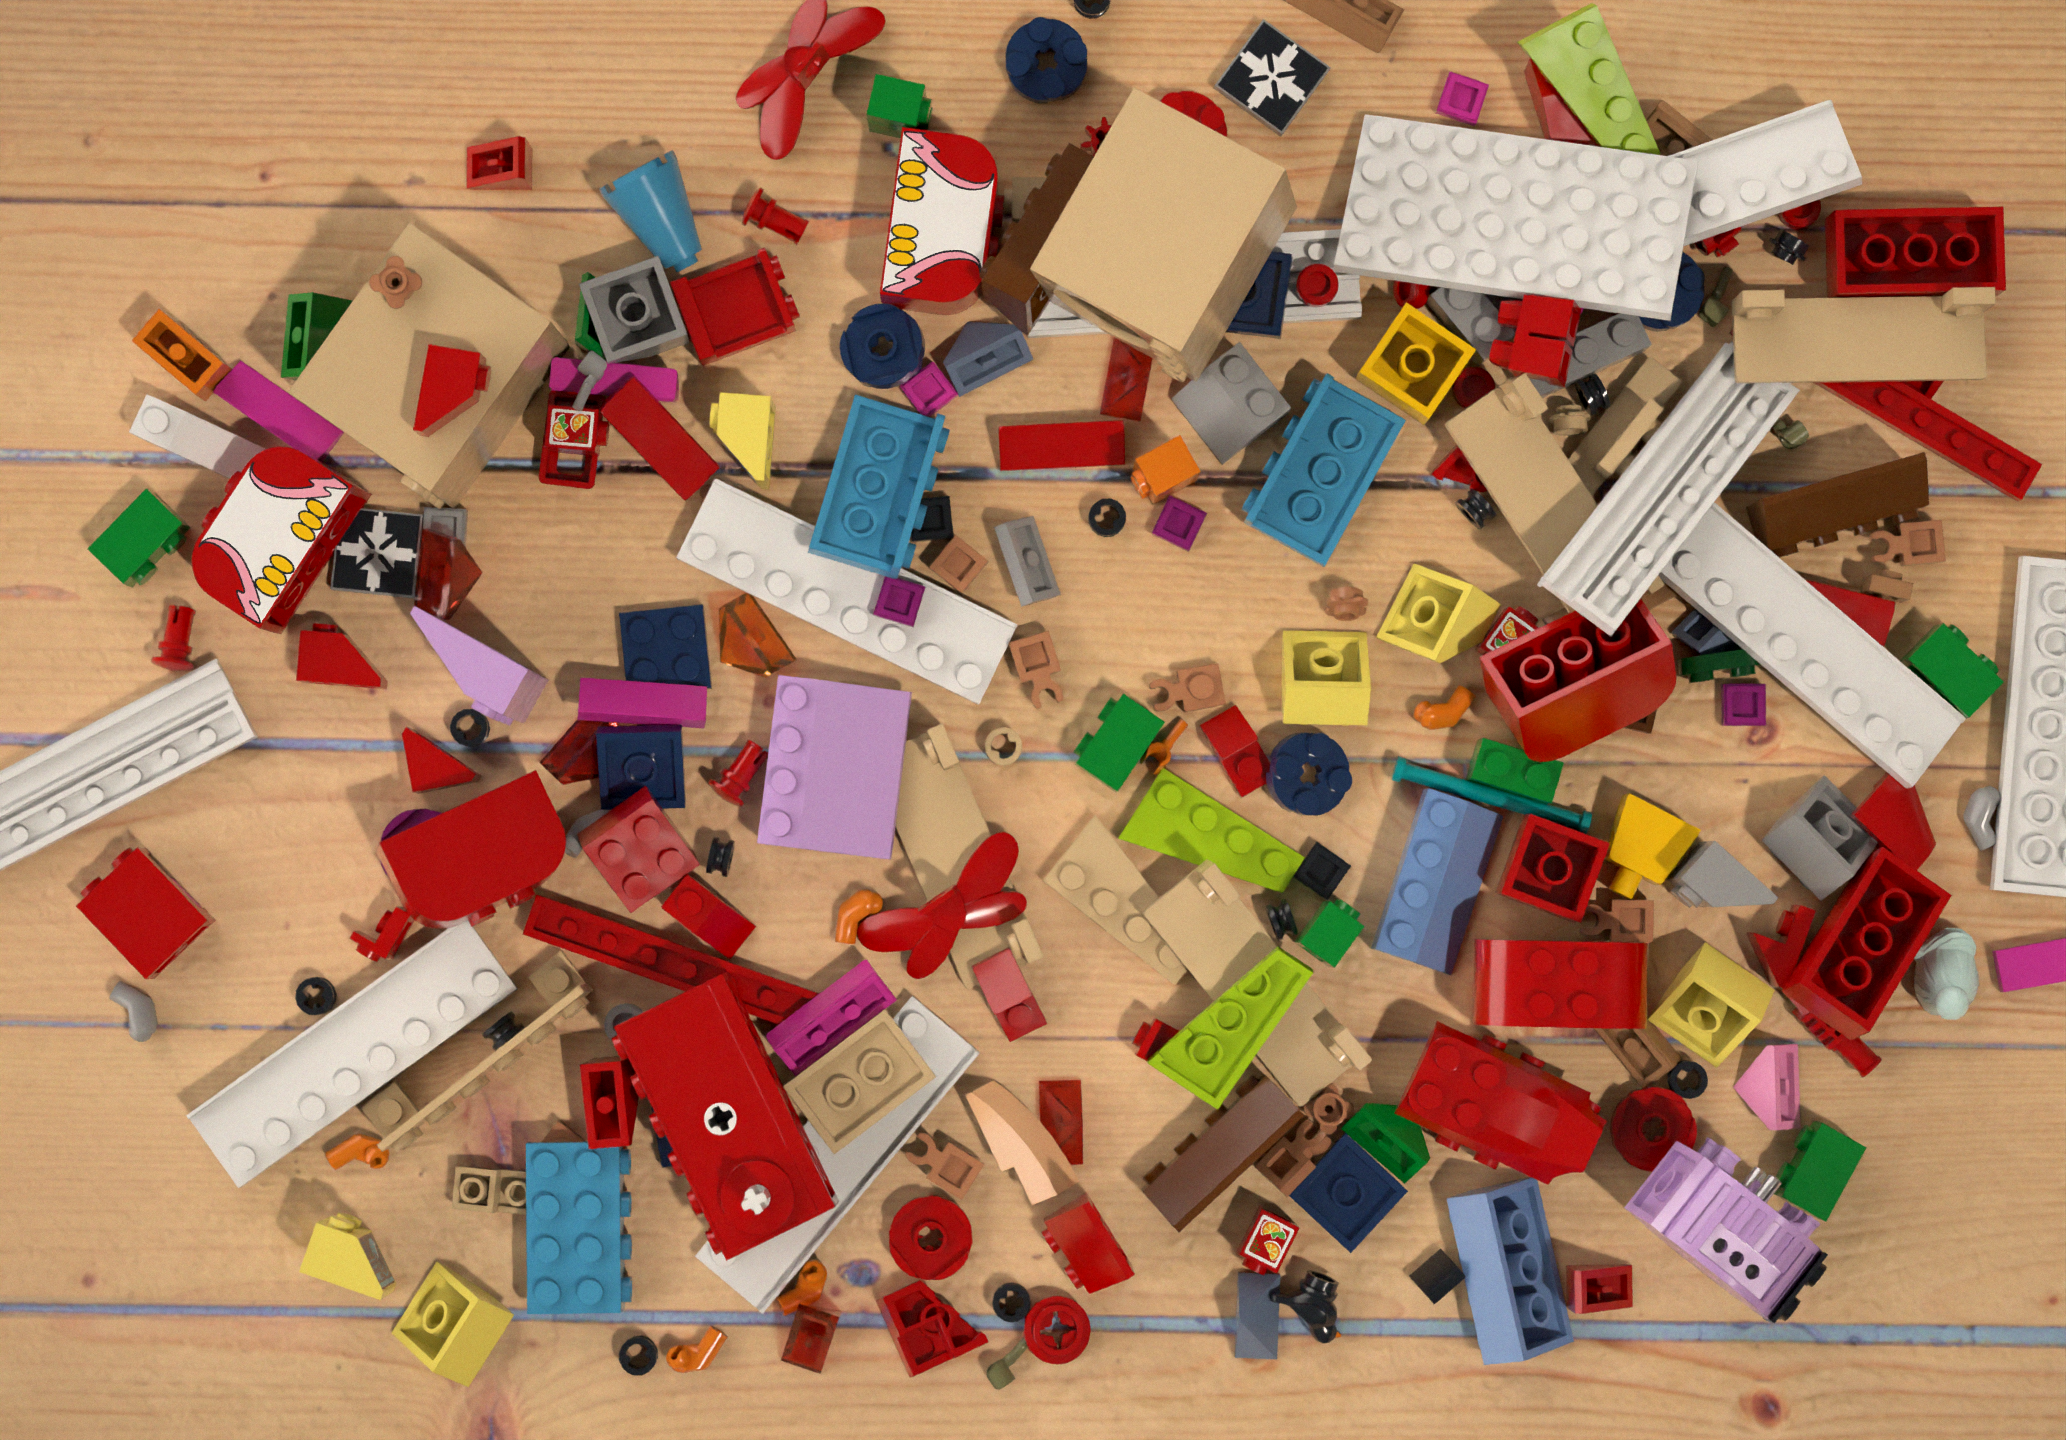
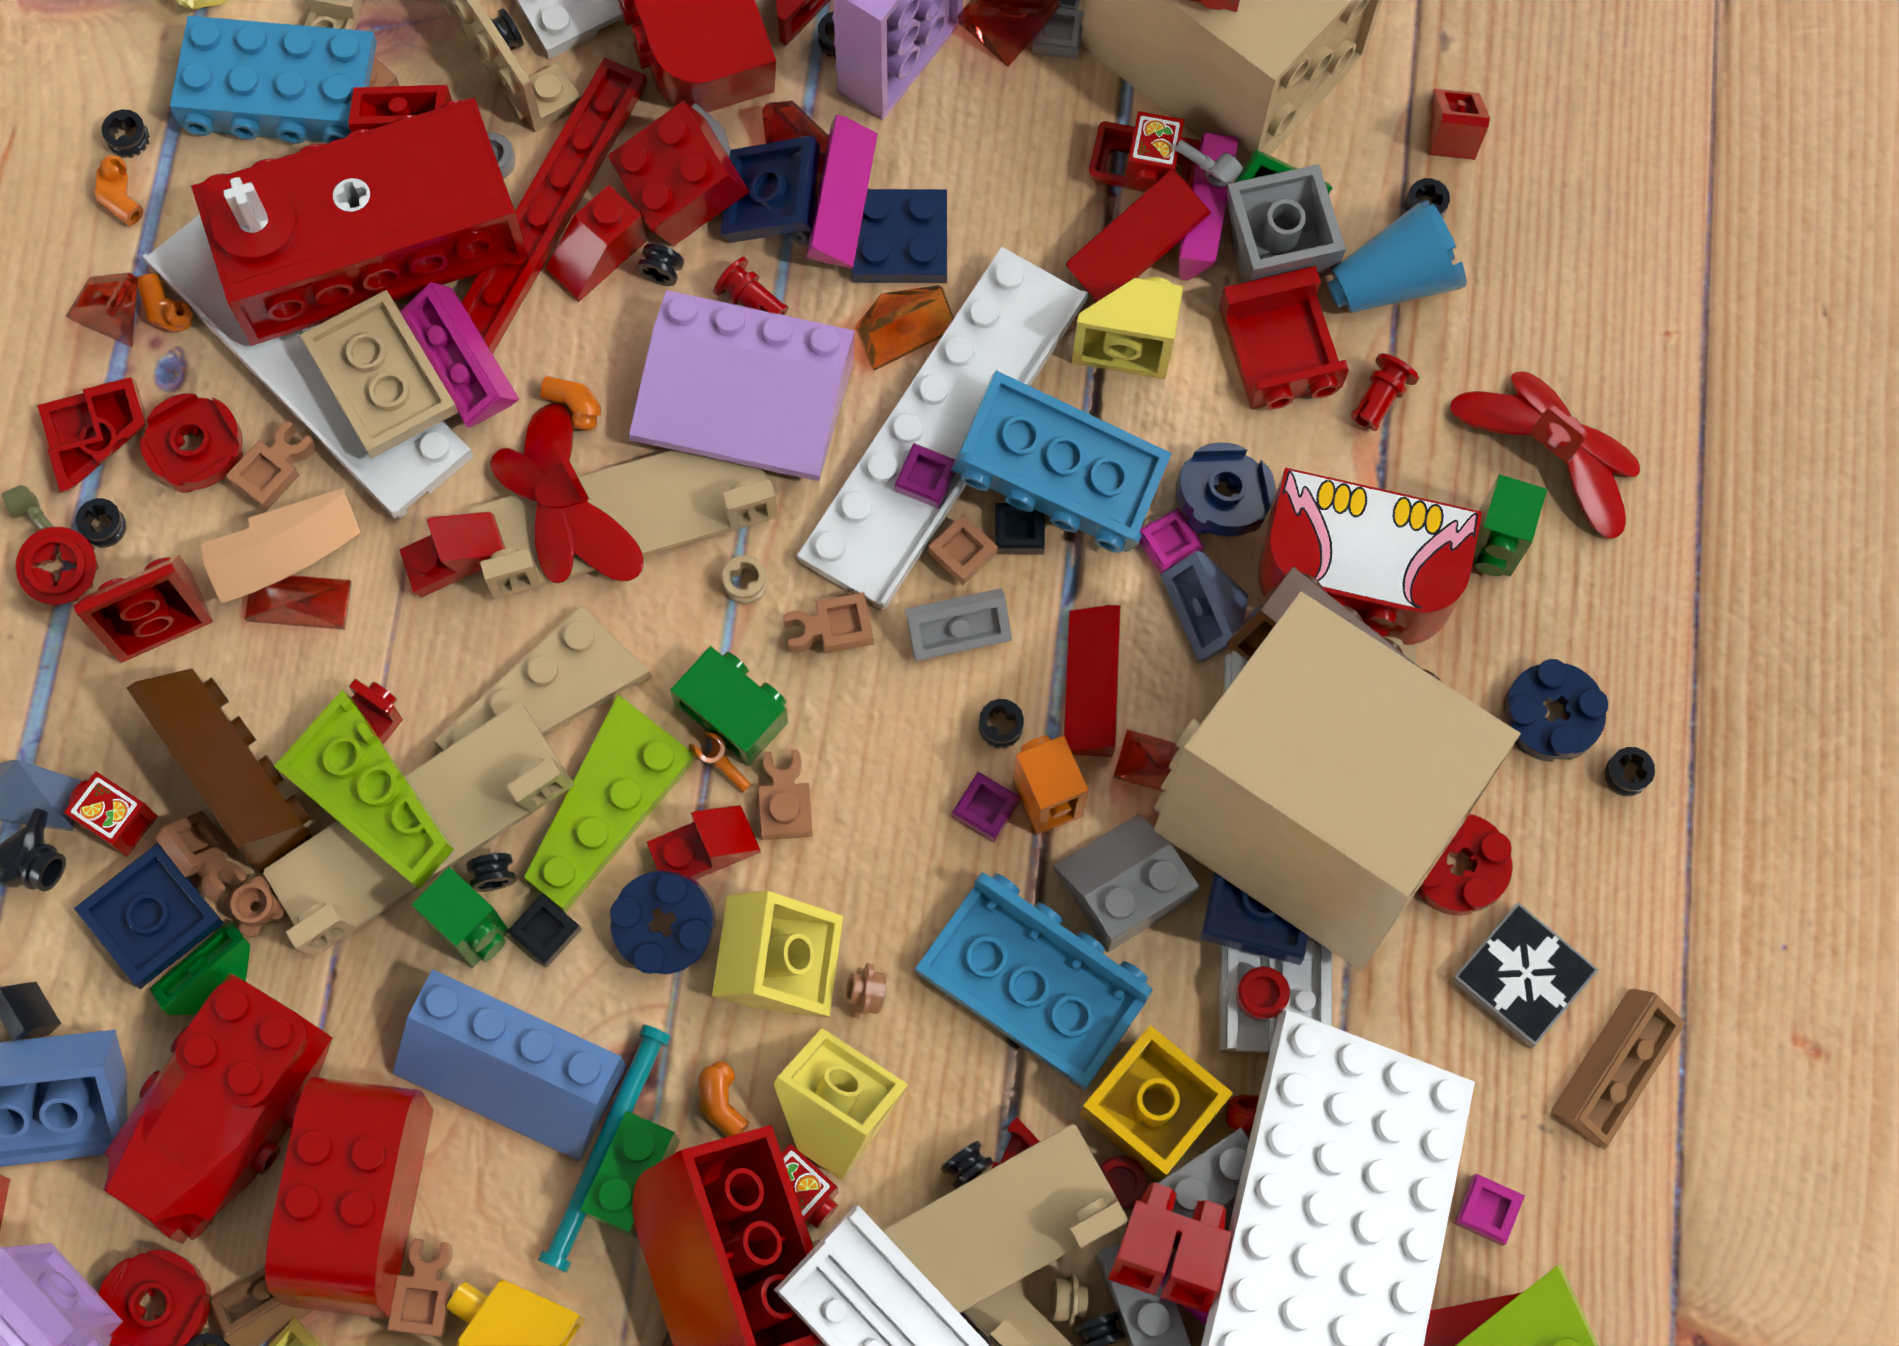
camera: 100 degrees right, 15 degrees down
red brick [1495,814,1610,923] -> none
none -> black bush [1404,178,1450,218]

